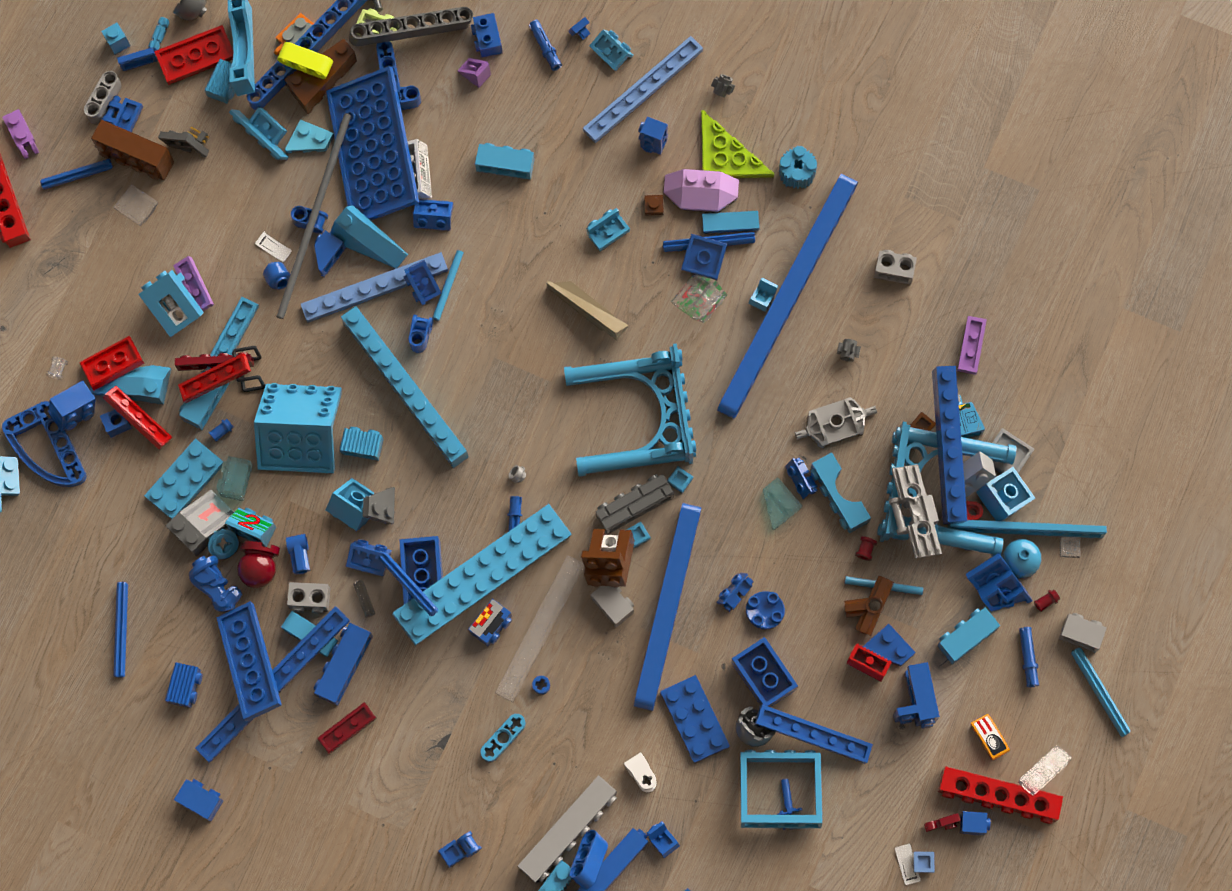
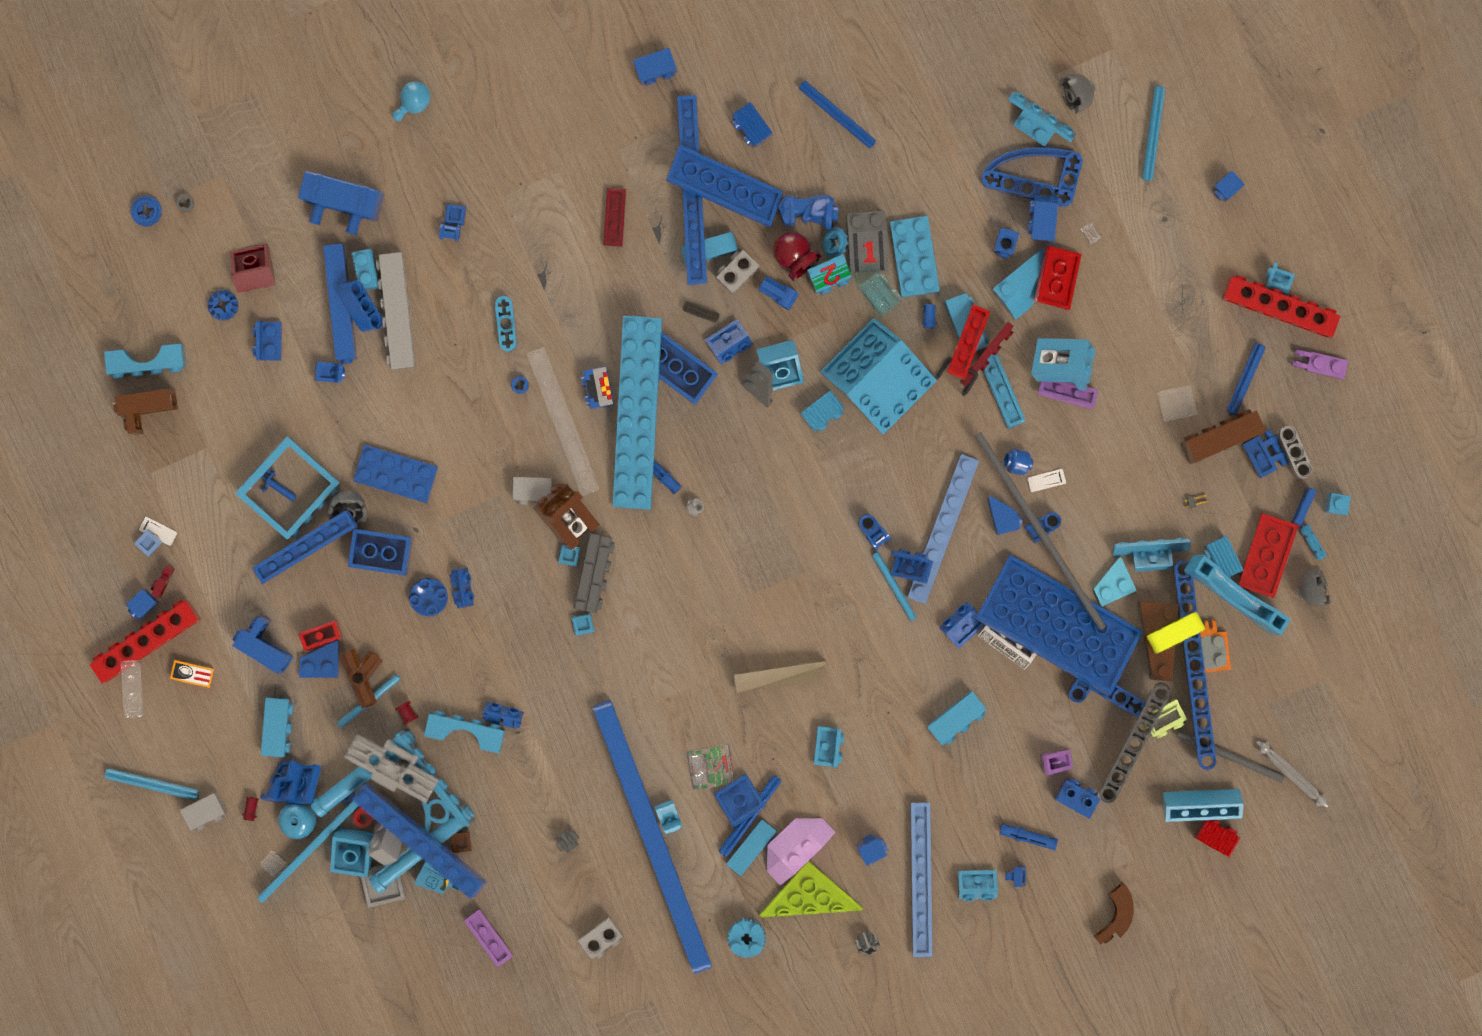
camera: 125 degrees right, 15 degrees up
red tile [103,386,172,450] -> none
dark grey wing [158,130,209,157] -> none
blue brick [314,623,373,706] -> none
dark azure wedge [330,205,409,269] -> none
dark azure brick [341,306,469,468] -> none
blue axle [379,553,438,616] -> none
dark azure arch [564,343,696,477] -> none
white piece [624,752,656,792] -> none
blue beam [634,503,702,711] -> none
reddish brown plate [644,195,664,216] -> none
clear light blue wing [763,477,803,530] -> none
light grey plate [794,397,877,448] -> none
blue pin [1019,627,1039,688] -> none

